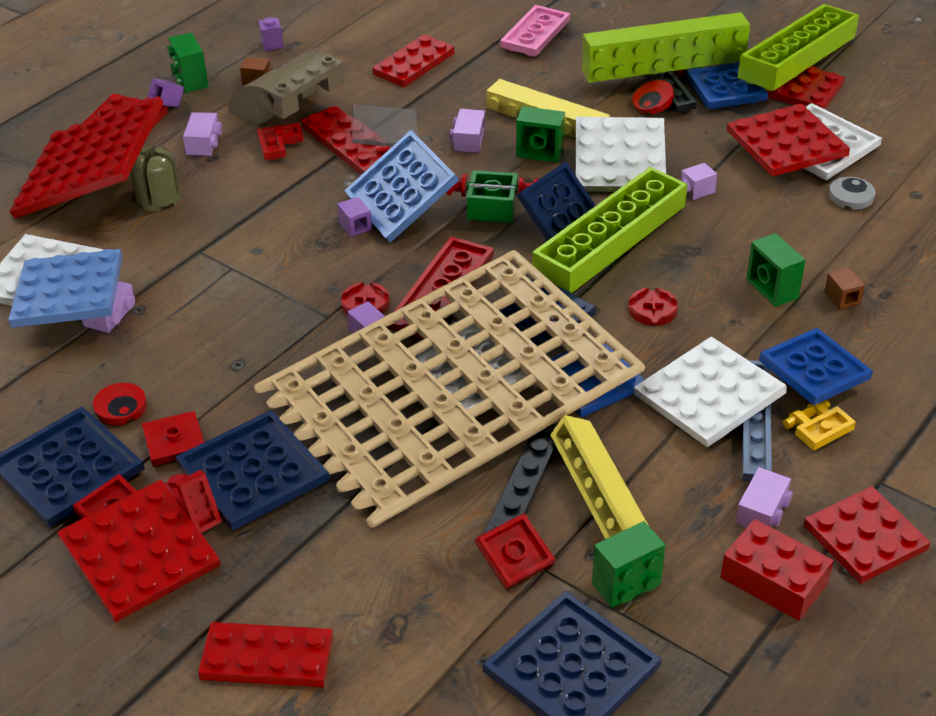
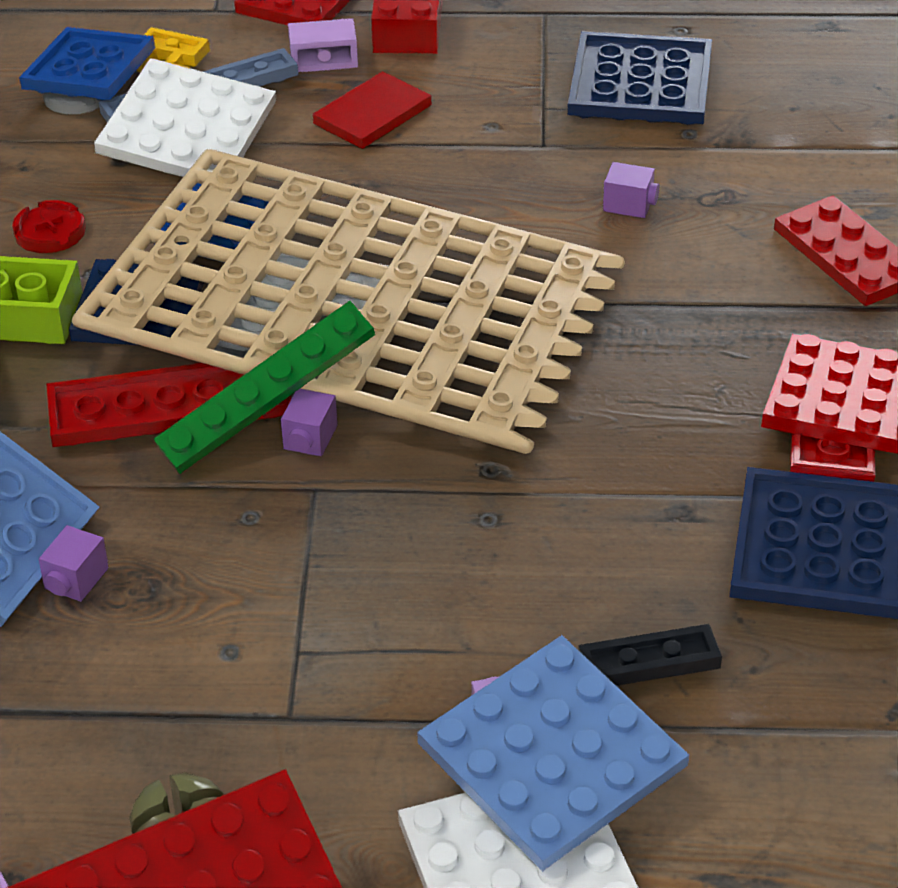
camera: 125 degrees left, 0 degrees up
red tile [92,383,147,426] -> none
red plate [141,411,204,467] -> none
red bracket [165,470,222,533] -> none
dark blue plate [176,410,330,531] -> none
red tile [341,282,390,316] -> none
red plate [474,513,556,590] -> none
black plate [484,422,559,533] -> none
light yellow brick [551,415,649,539] -> none
green brick [592,521,666,608] -> none
none -> green plate [154,301,375,474]
none -> red tile [313,71,432,149]
none -> black plate [578,624,722,686]
none -> medium lavender brick [603,162,659,218]

